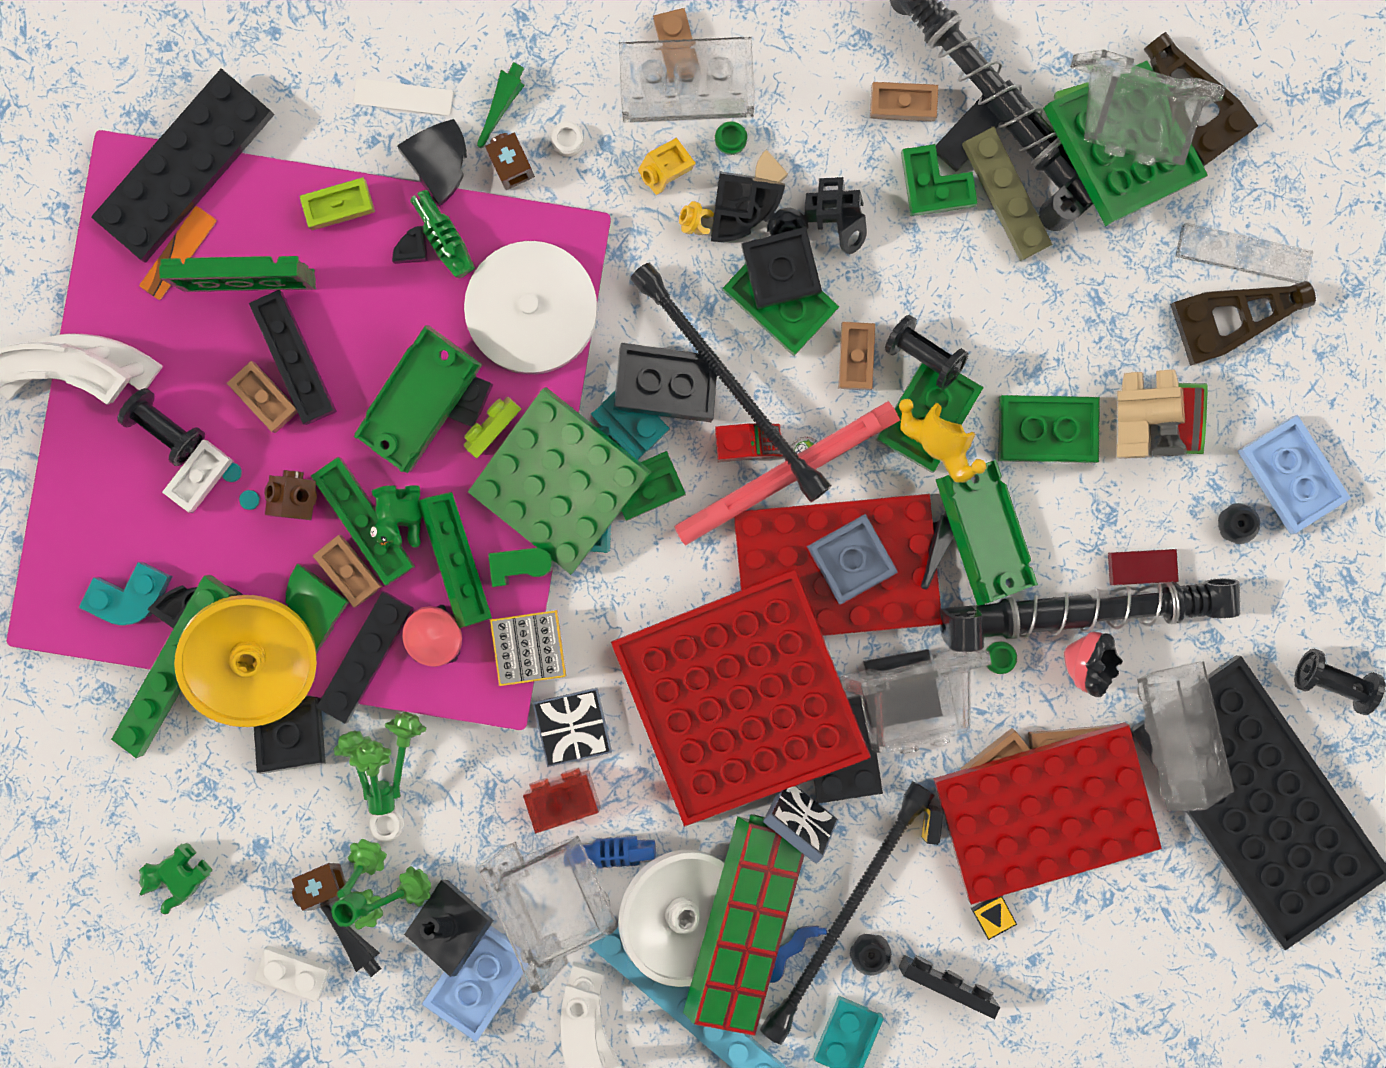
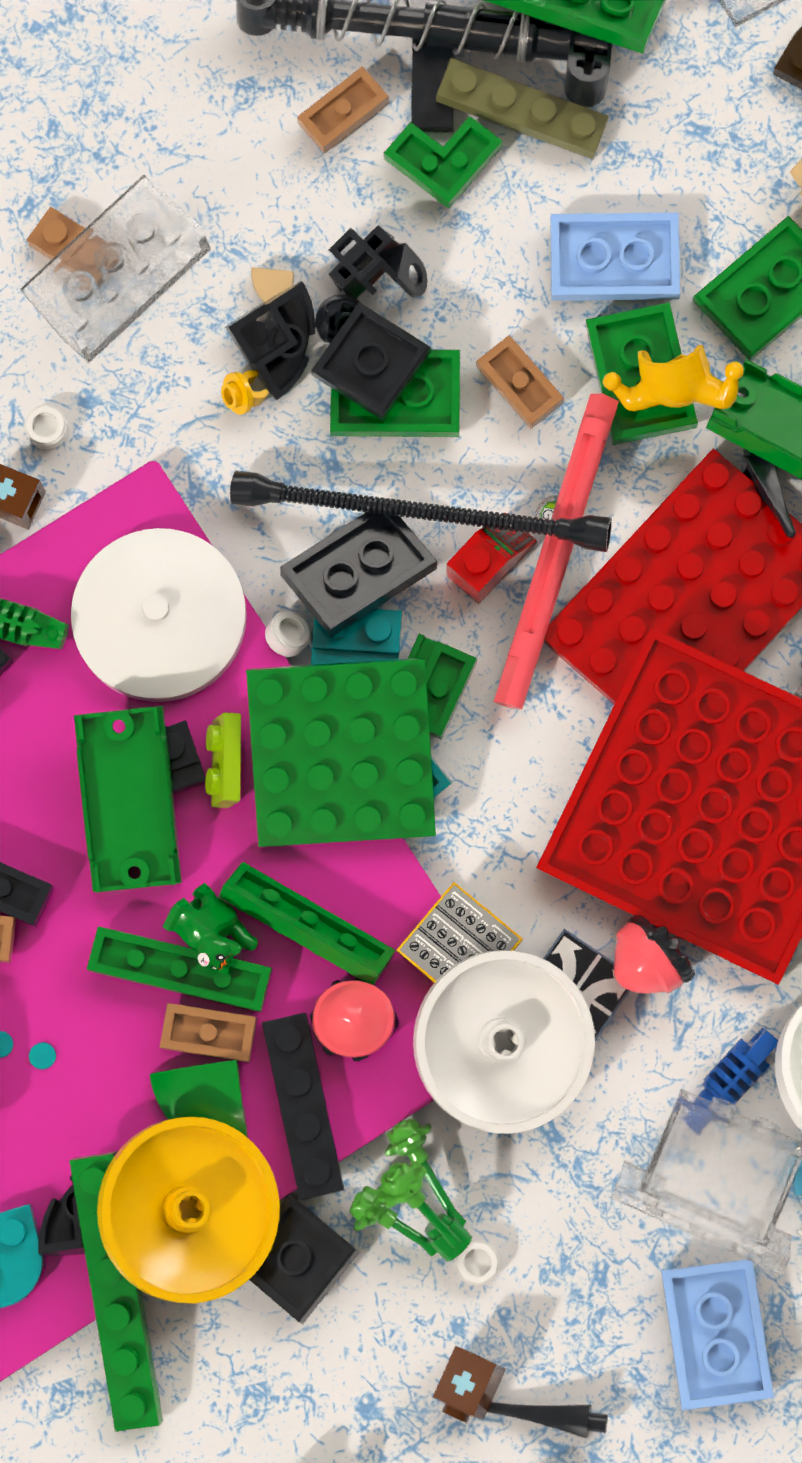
camera: 30 degrees left, 10 degrees down
reddish brown brick [264,470,317,520] -> none
bright green plant [331,839,431,929] -> none
black tile [404,880,494,977] -> none
green leg [488,548,554,587] -> none
clear red brick [523,767,601,834] -> none
yellow bracket [638,137,696,195] -> none
green plate [715,121,747,155] -> none
sand blue tile [806,514,898,605] -> none
black hose [885,315,969,390] -> none
none -> white tile [265,611,311,657]
none -> white dish [413,950,595,1134]
none -> light blue plate [550,213,680,301]
none -> coral hair [614,916,695,994]

